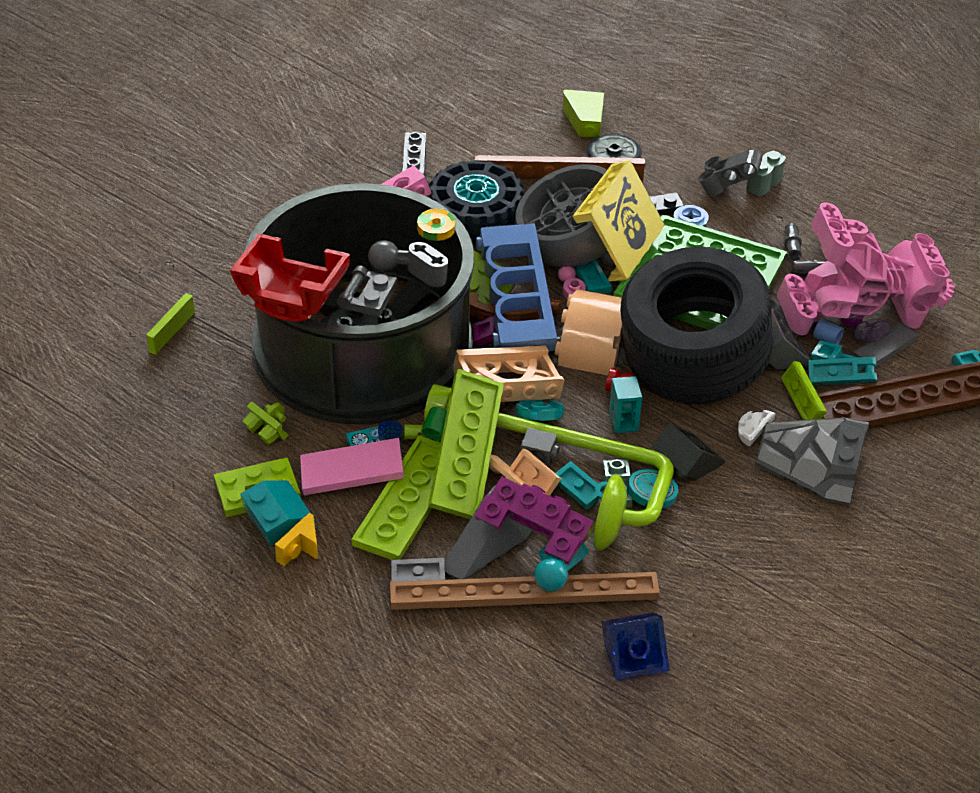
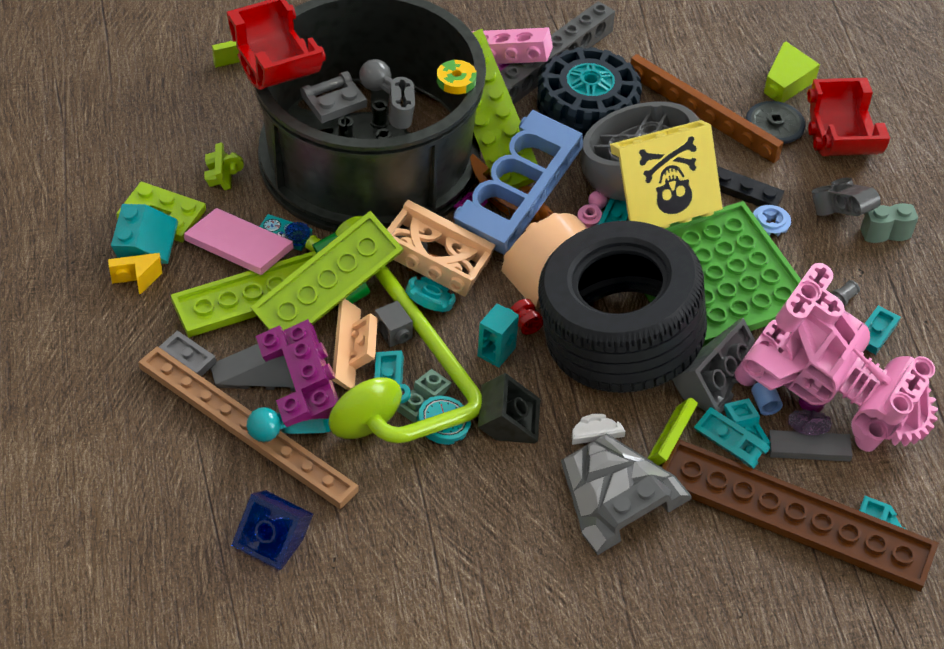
camera: 40 degrees right, 5 degrees up
none -> red cylinder [807,78,890,156]

